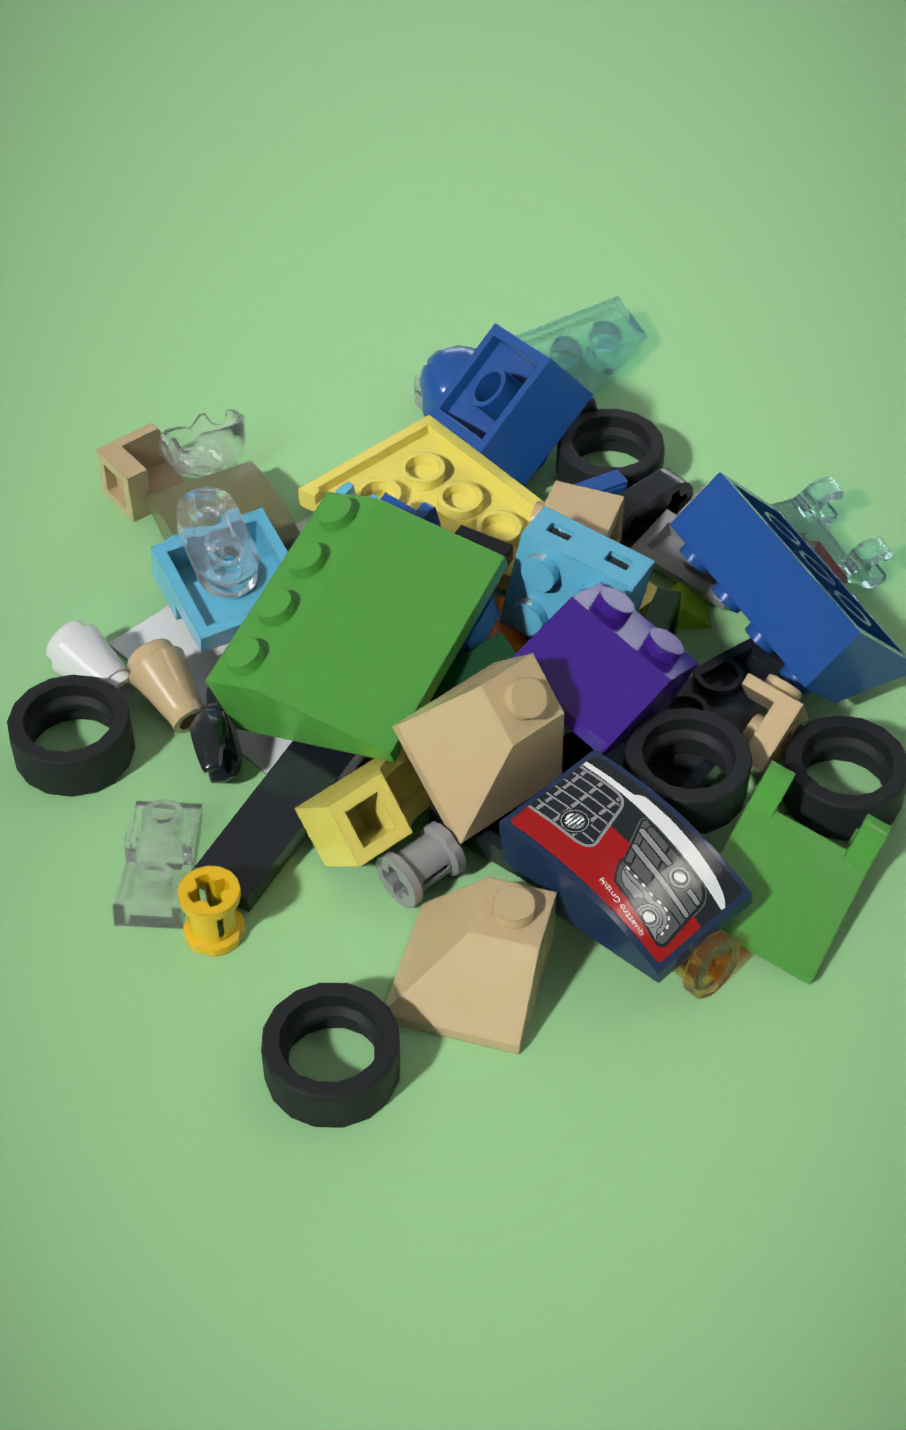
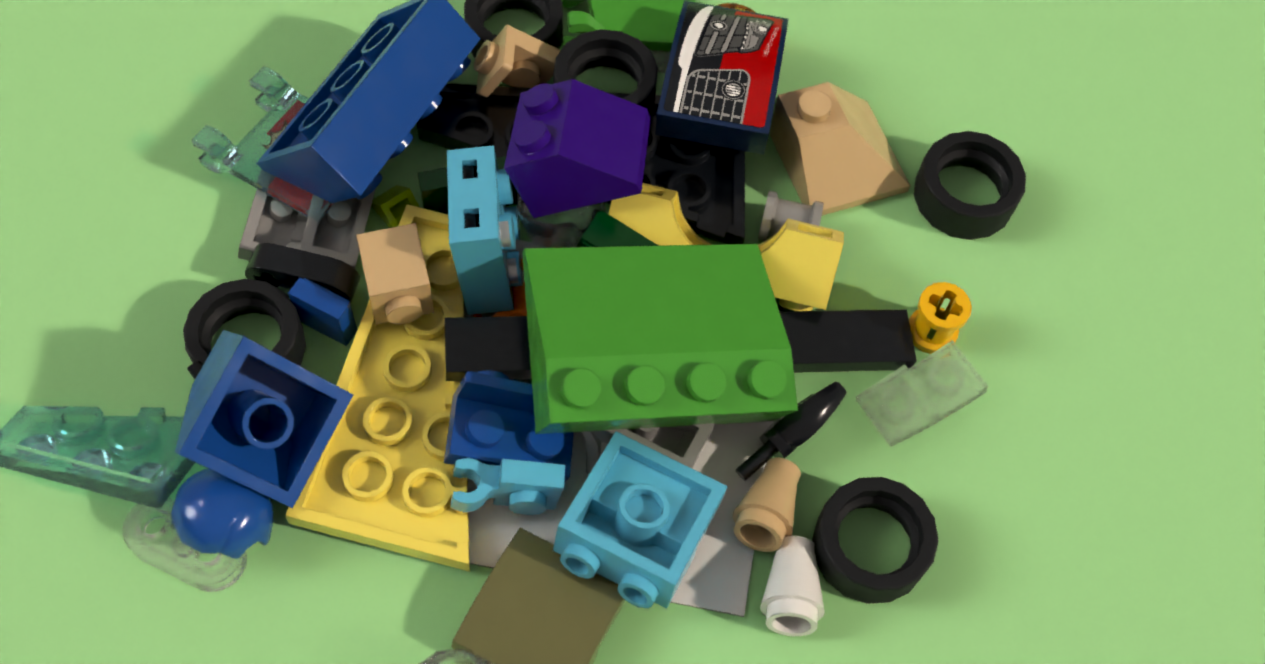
camera: 130 degrees left, 15 degrees up
clear plate [176,487,259,598] -> none
tan slope [392,653,564,844] -> none

